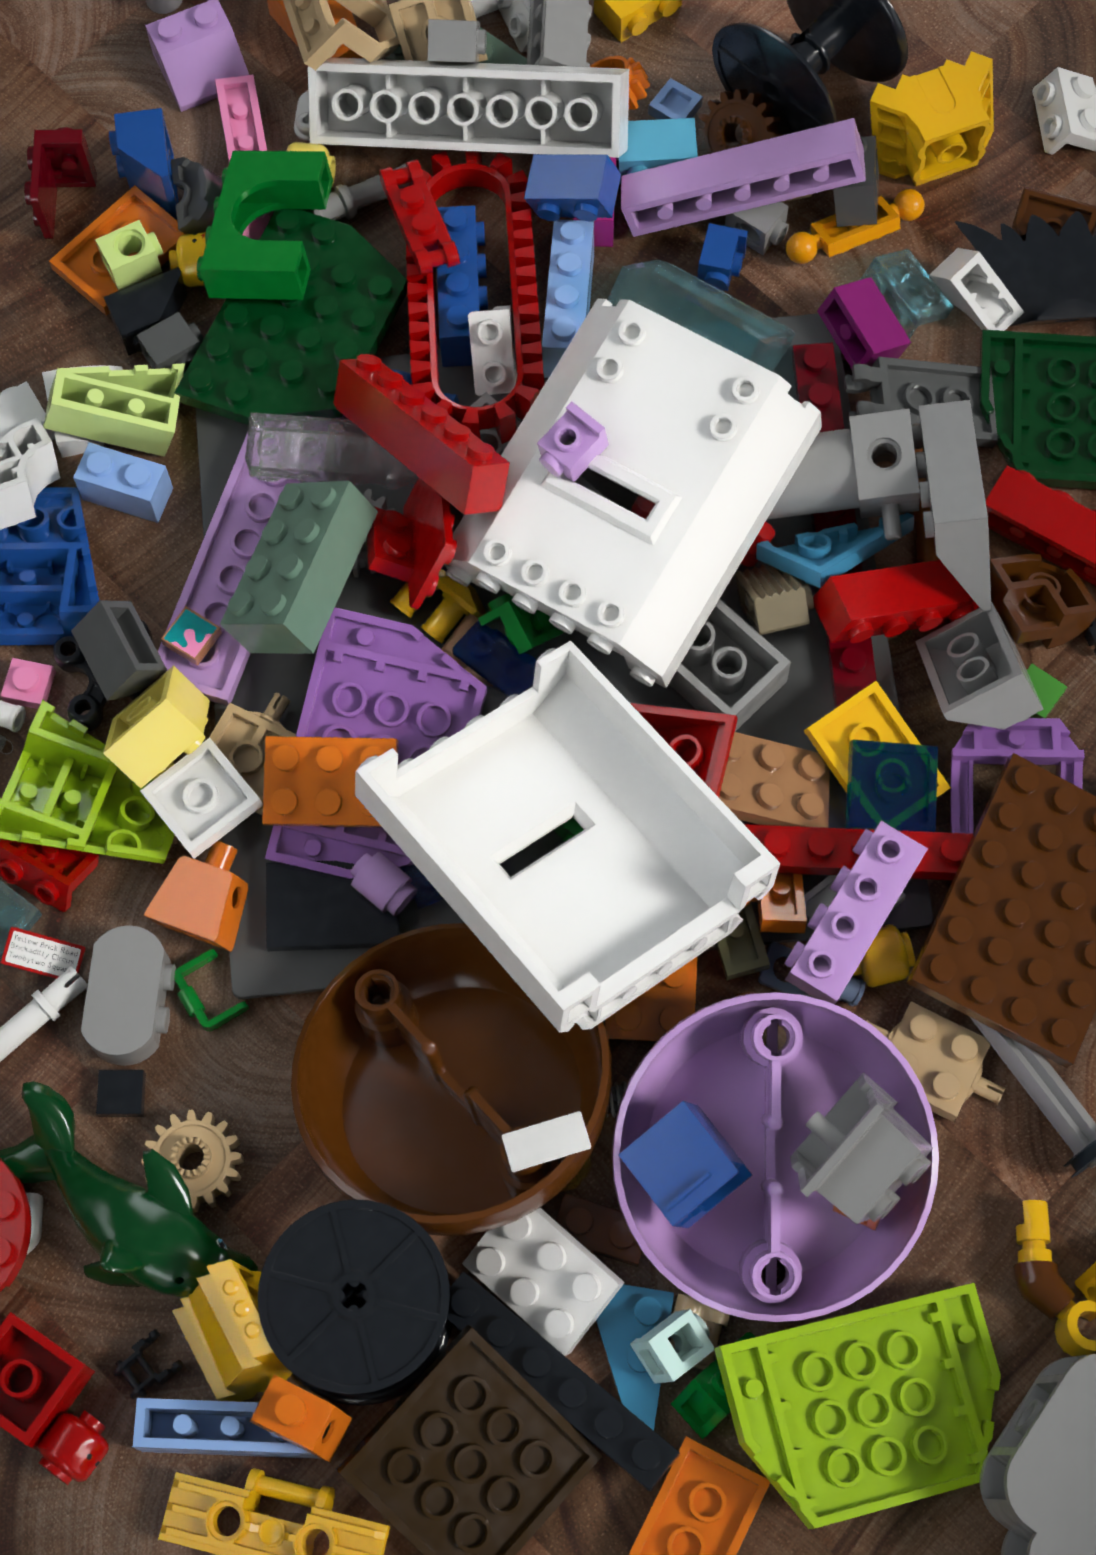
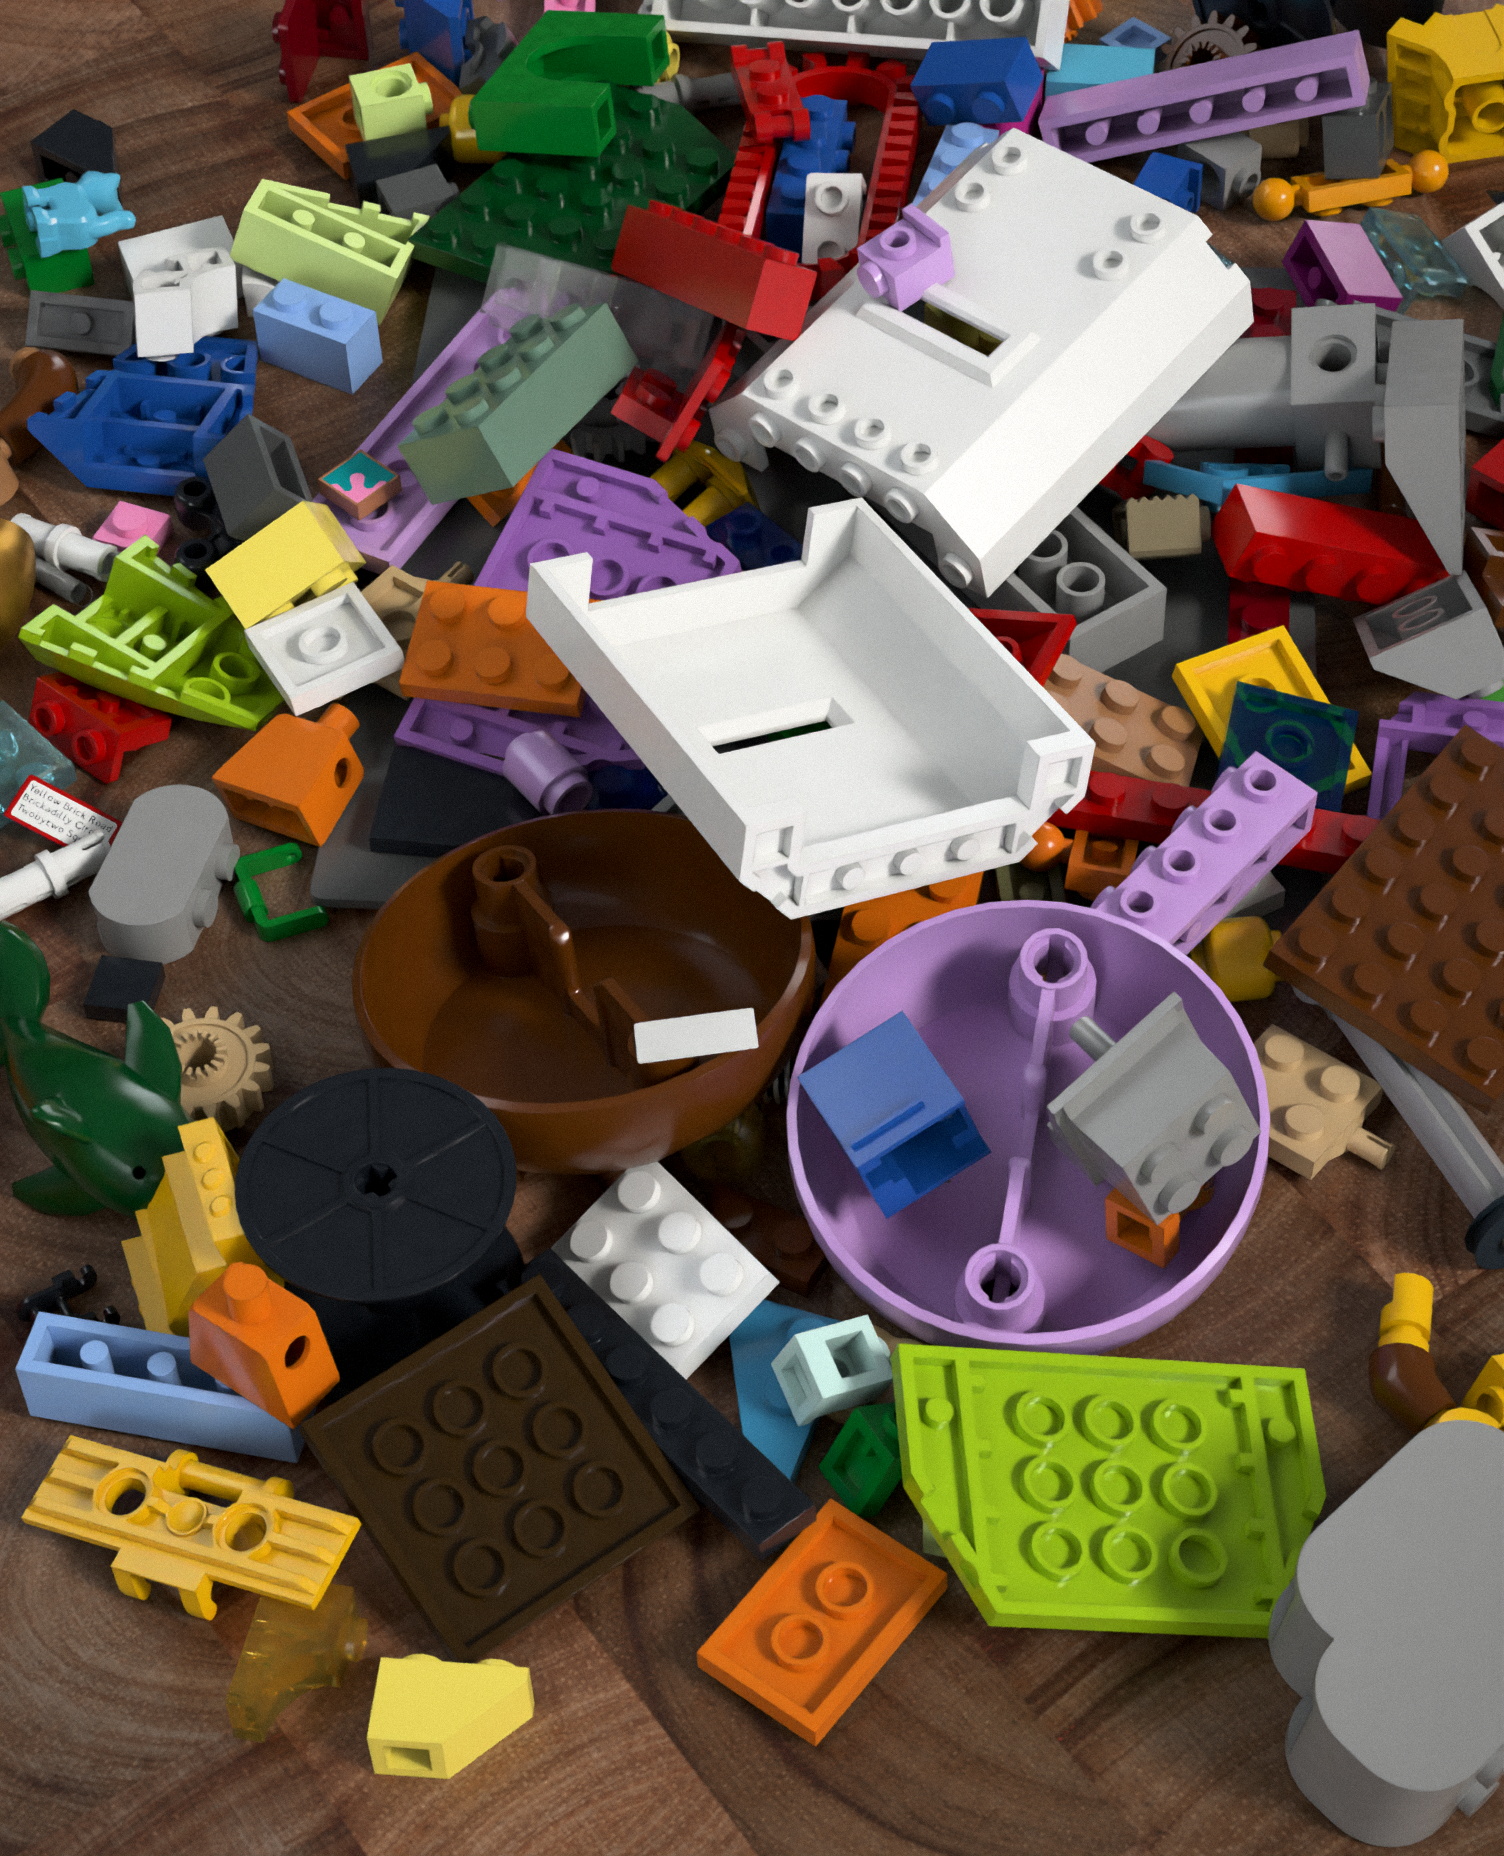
camera: 10 degrees right, 20 degrees down
green bracket [478,593,565,655] -> none

